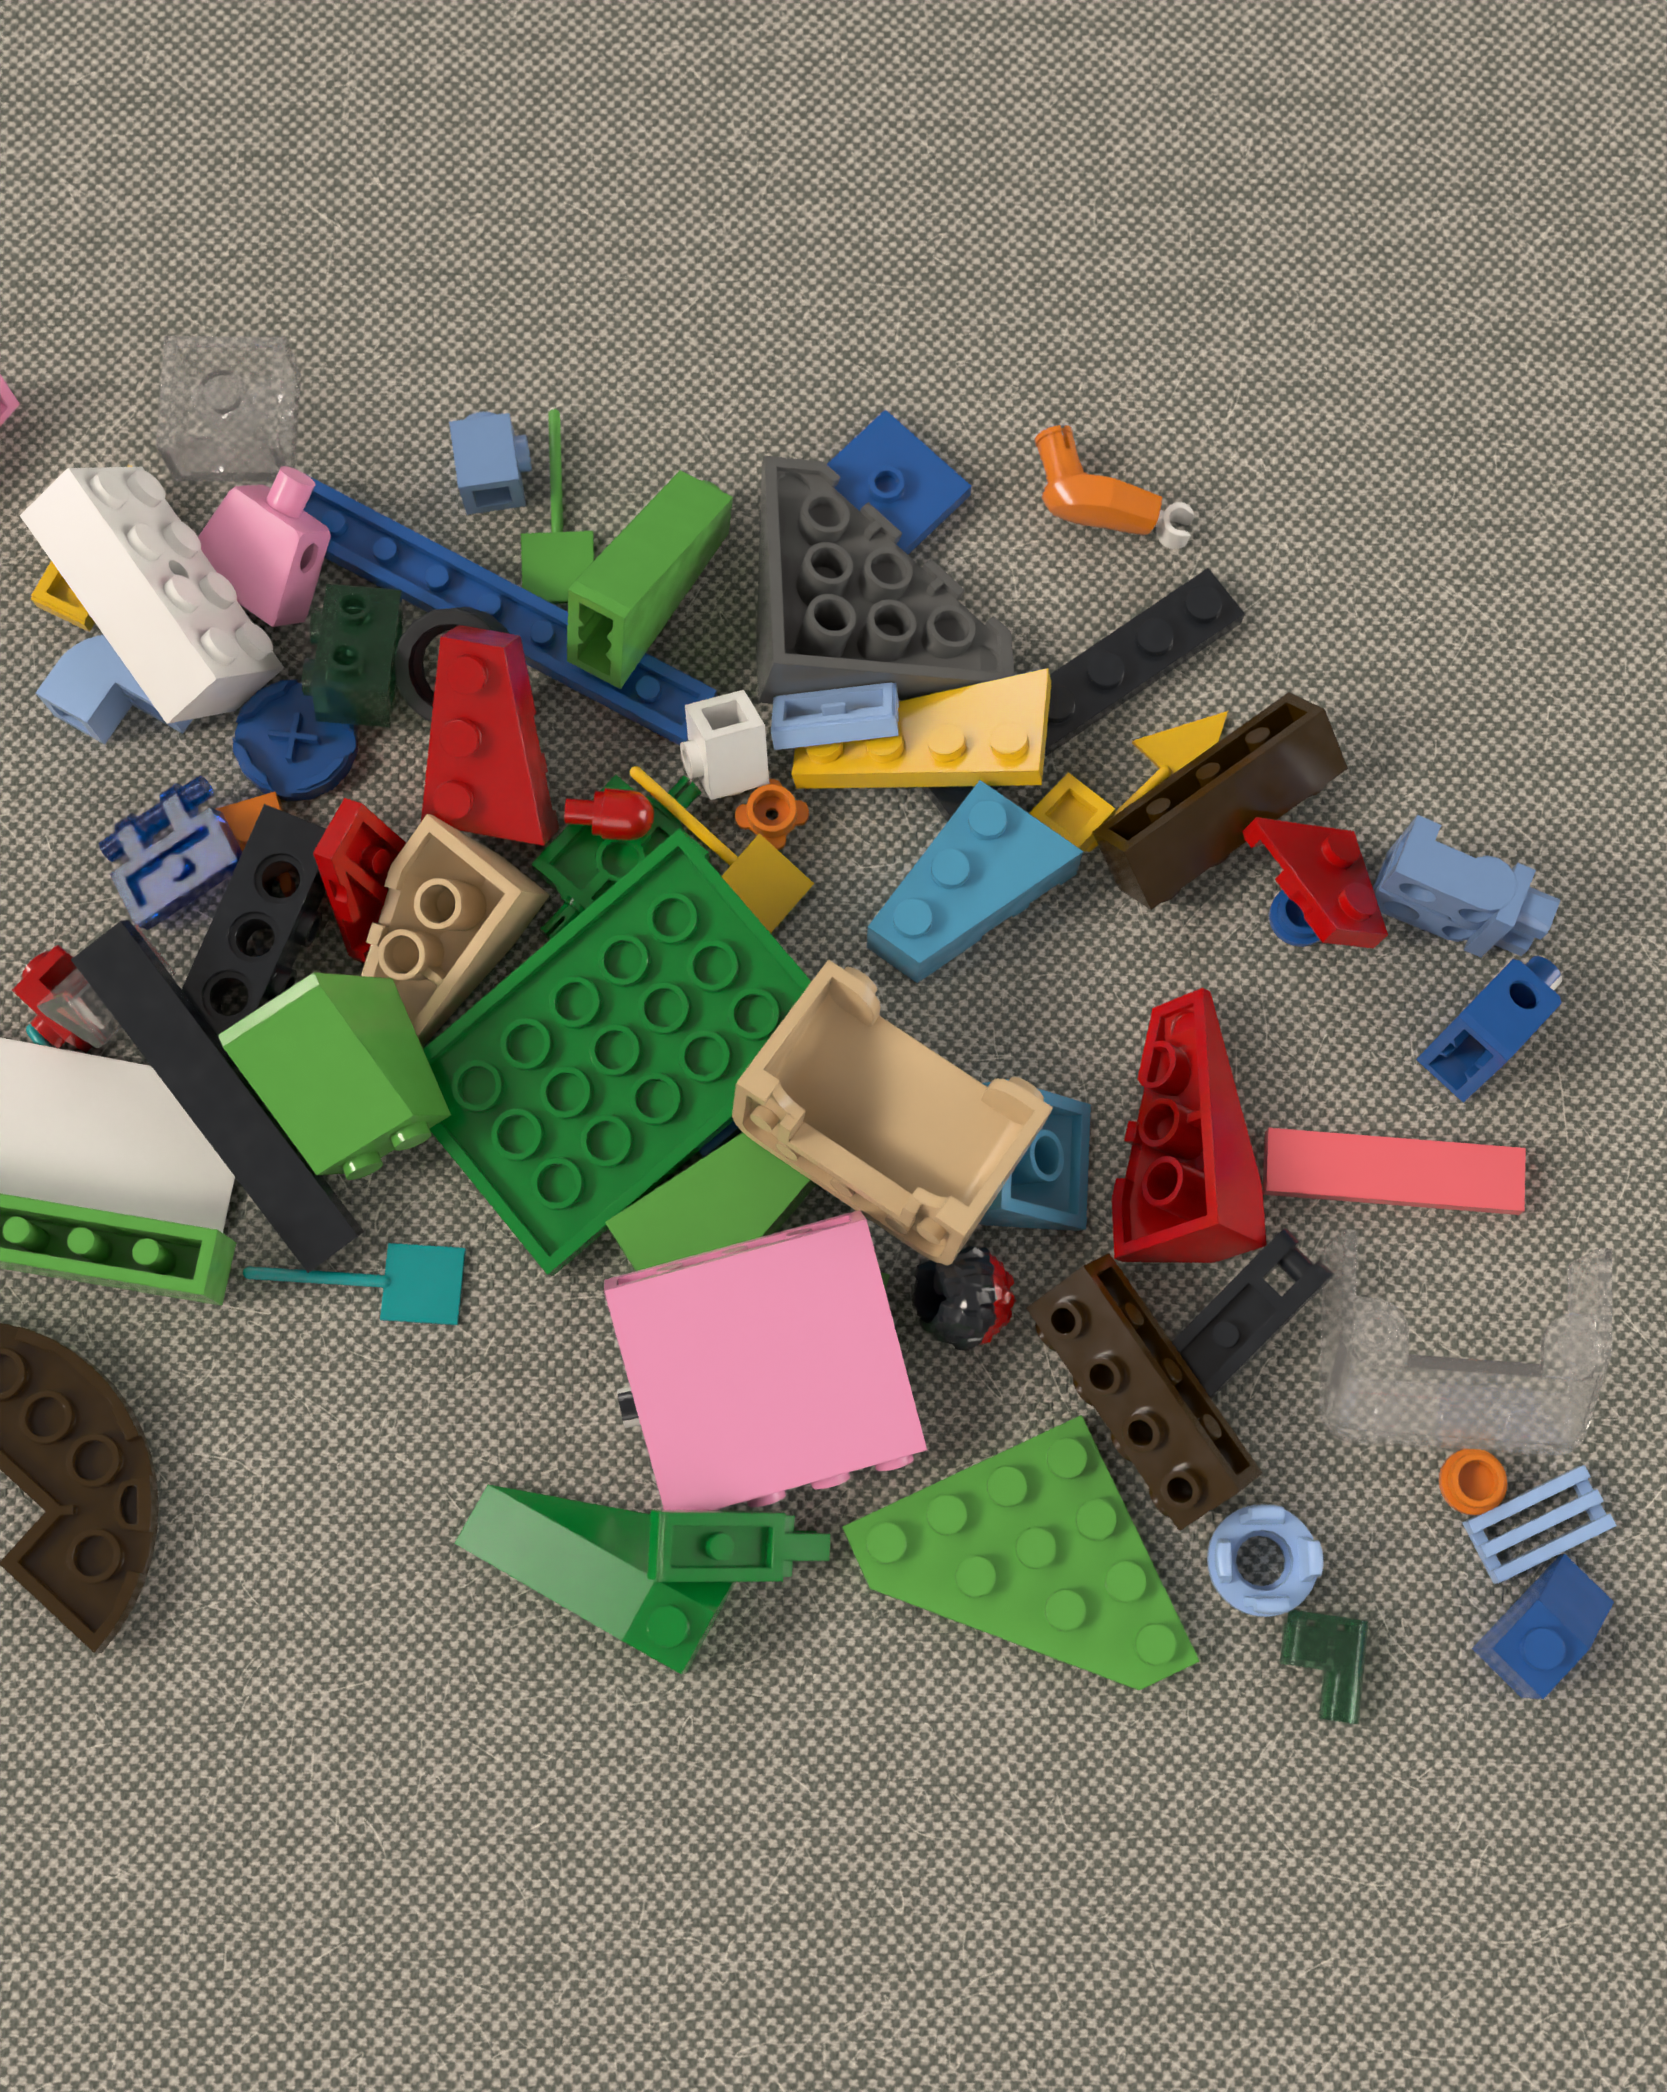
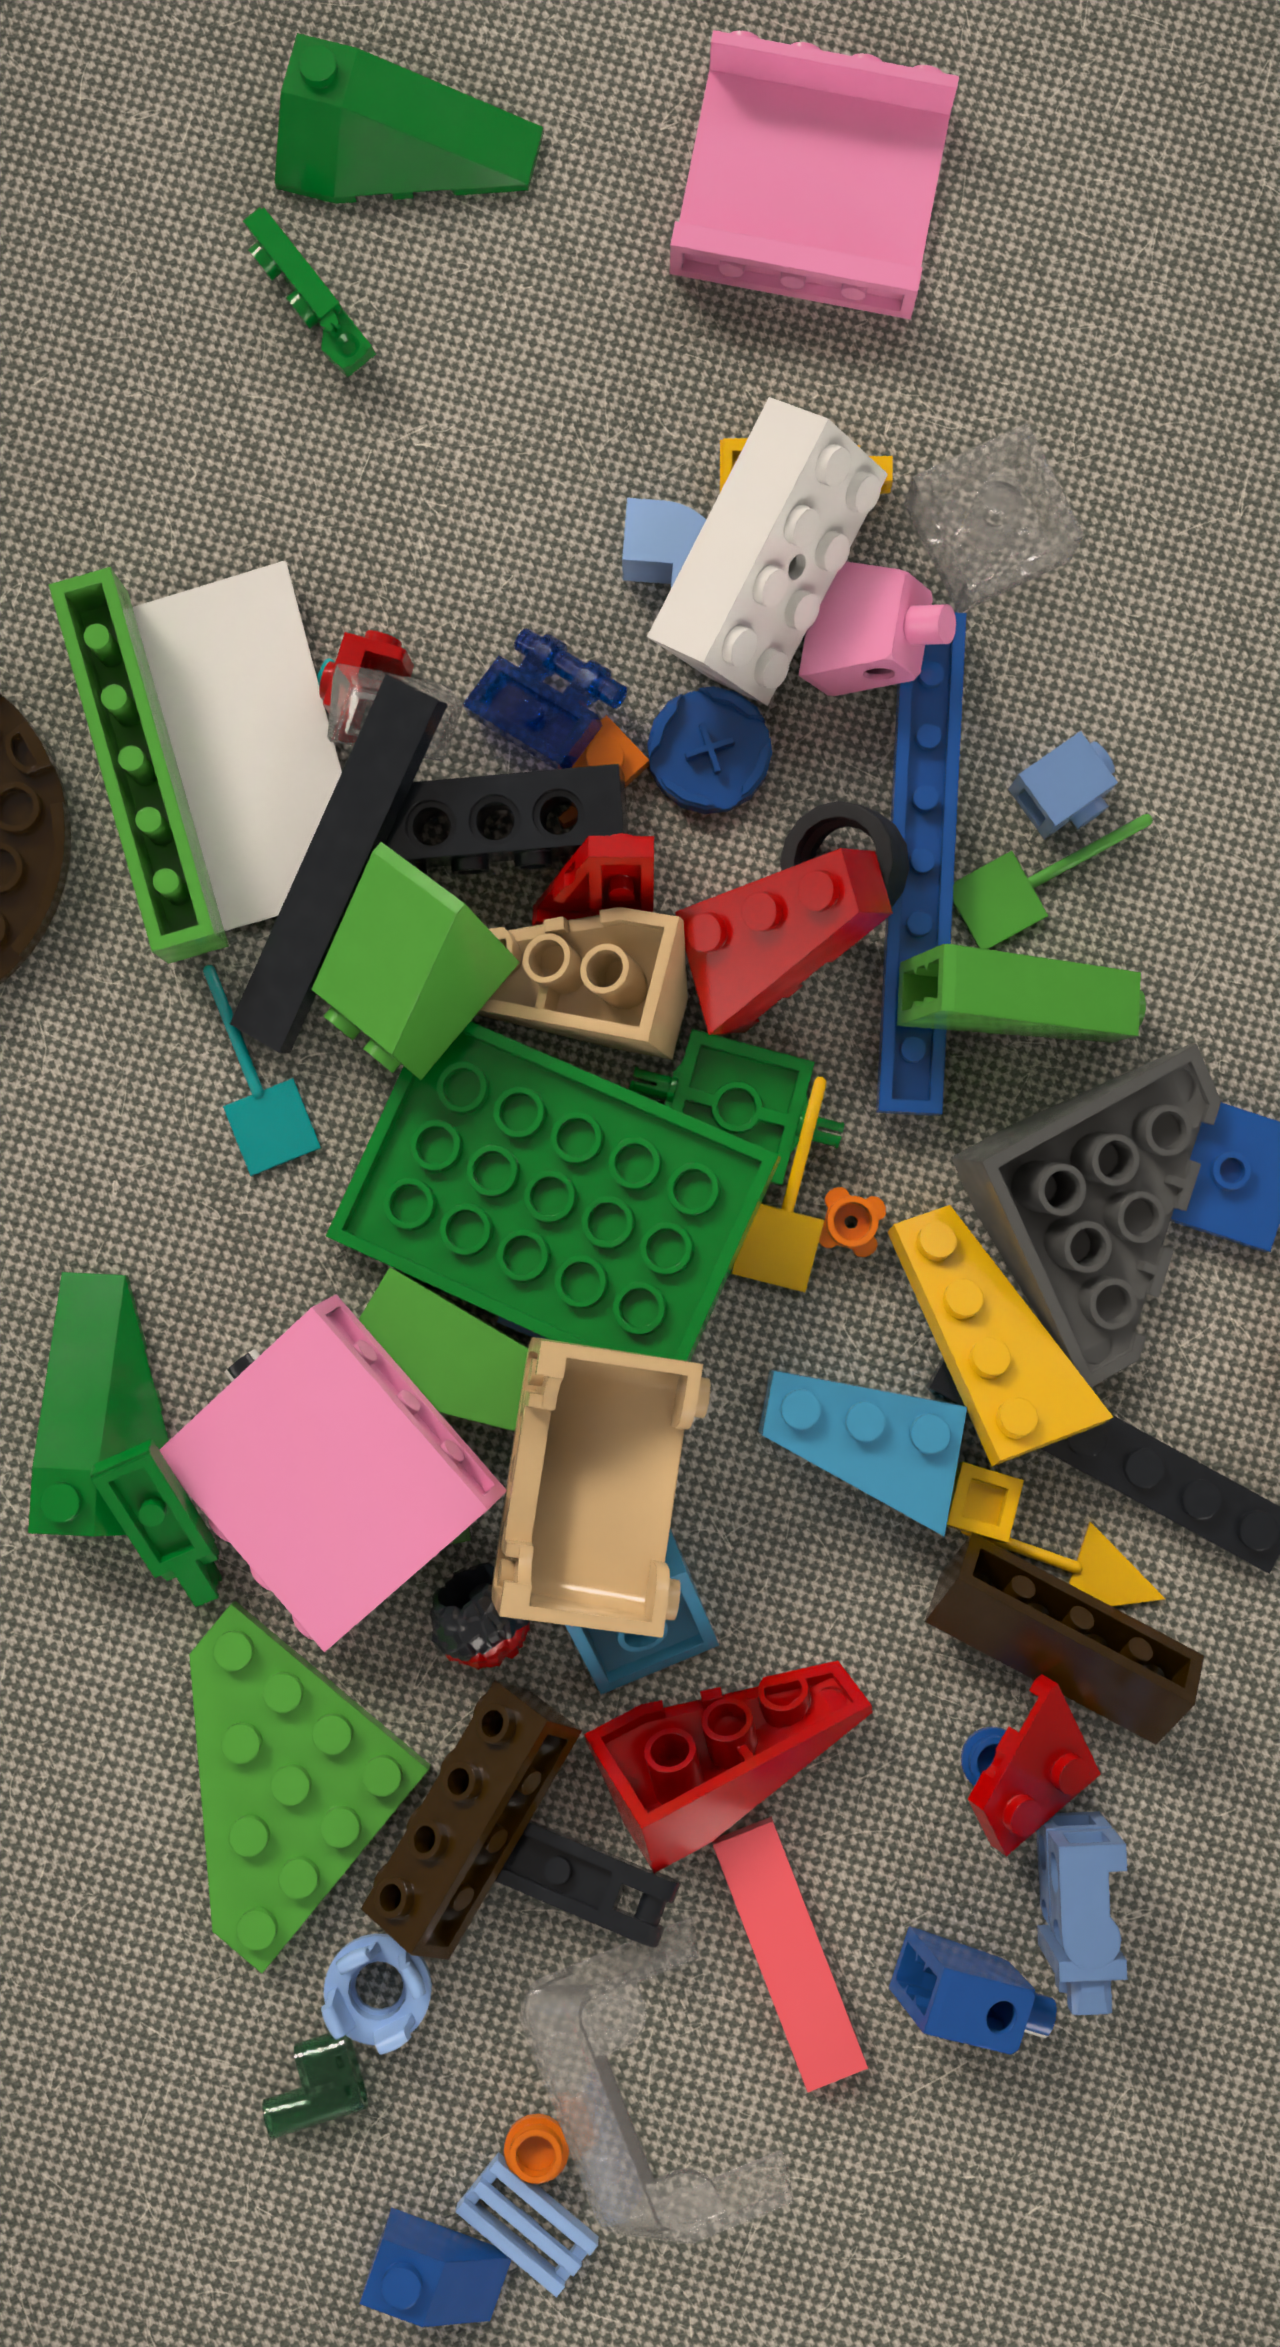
camera: 65 degrees right, 10 degrees up
clear green brick [302,584,404,728] -> none
red cylinder [564,788,654,841] -> none
white brick [680,690,769,800] -> none
light blue tile [771,682,899,750] -> none

